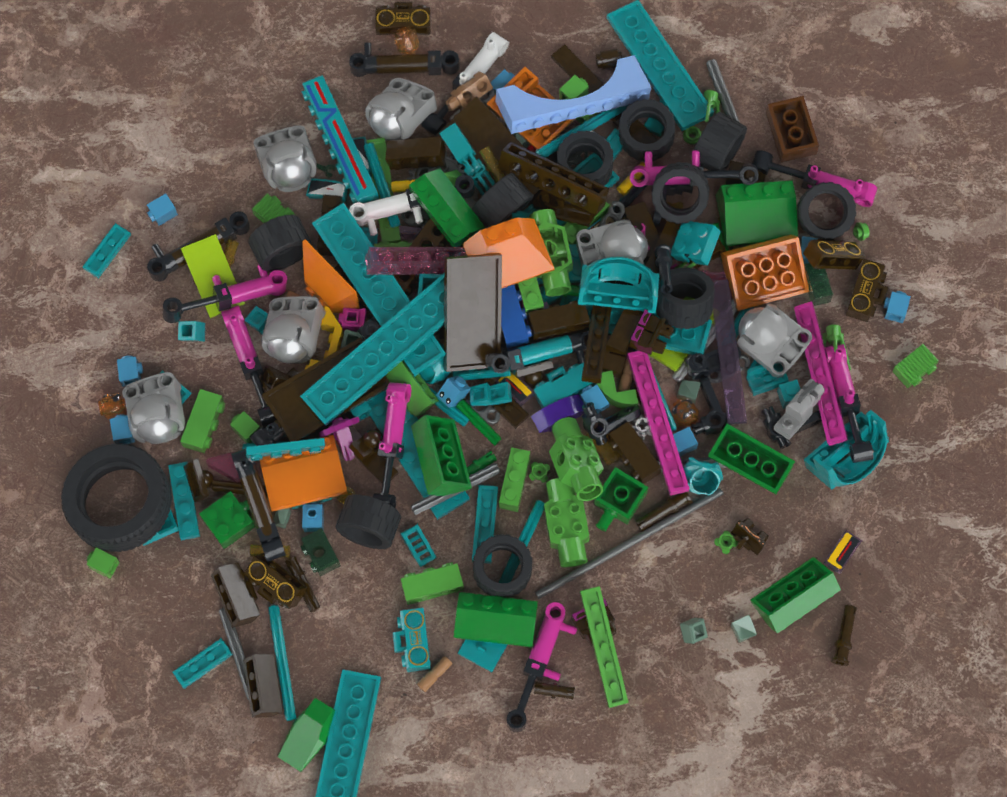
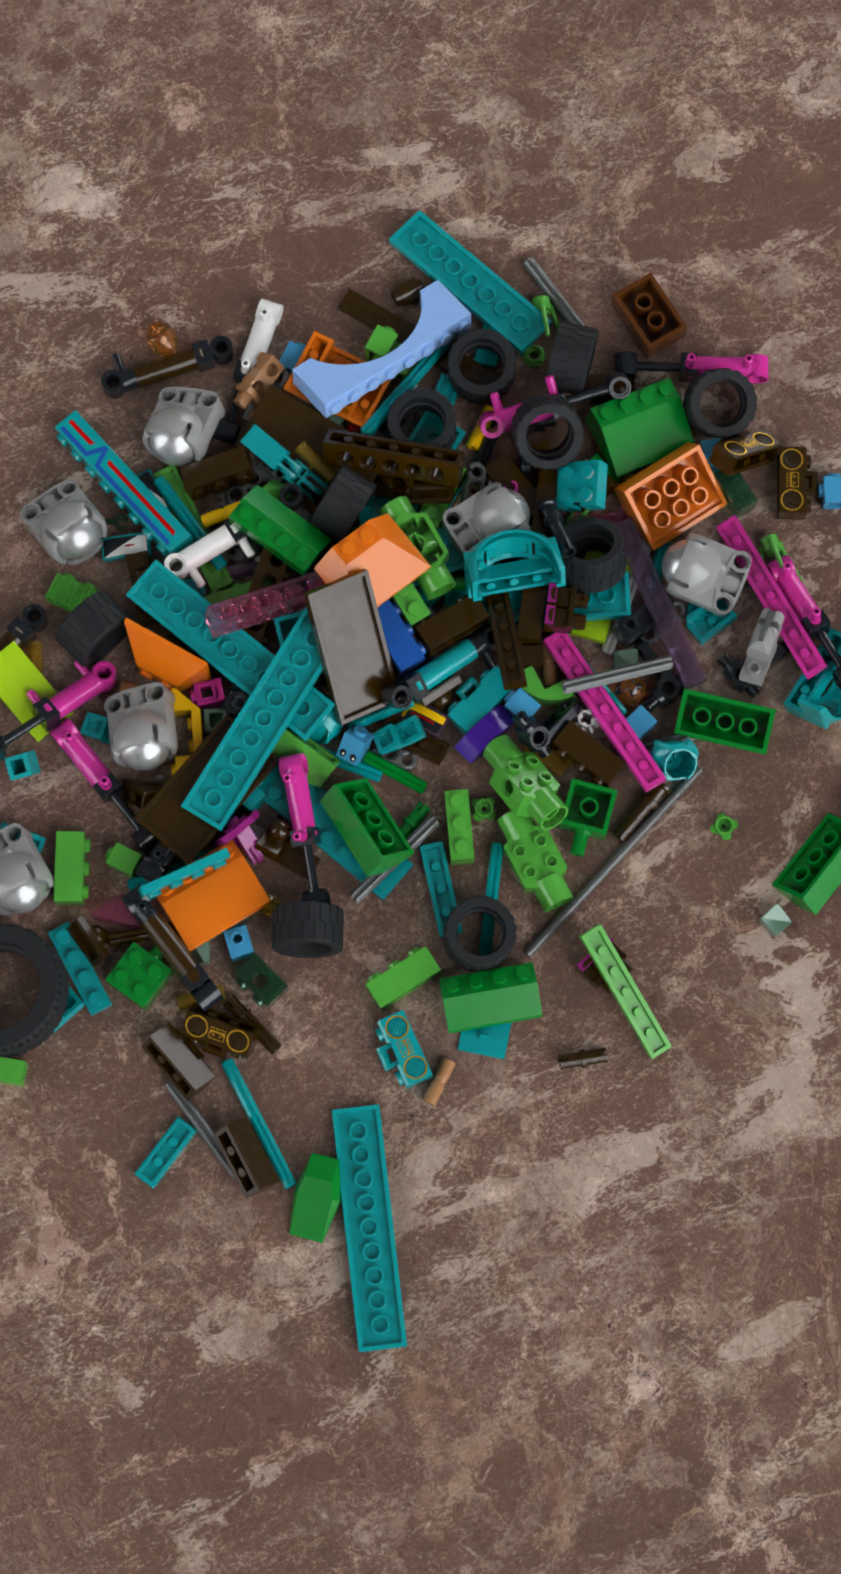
camera: 20 degrees left, 5 degrees up
dark brown piece [375,2,431,35] -> none
teal slope [400,524,437,567] -> none
dark pink piece [506,602,577,732] -> none
sand green slope [680,618,708,644] -> none
dark brown hips [731,518,769,555] -> none
teal brick [777,380,800,409] -> none
bright green plate [853,222,870,241] -> none
none -> dark grey axle [561,656,673,694]

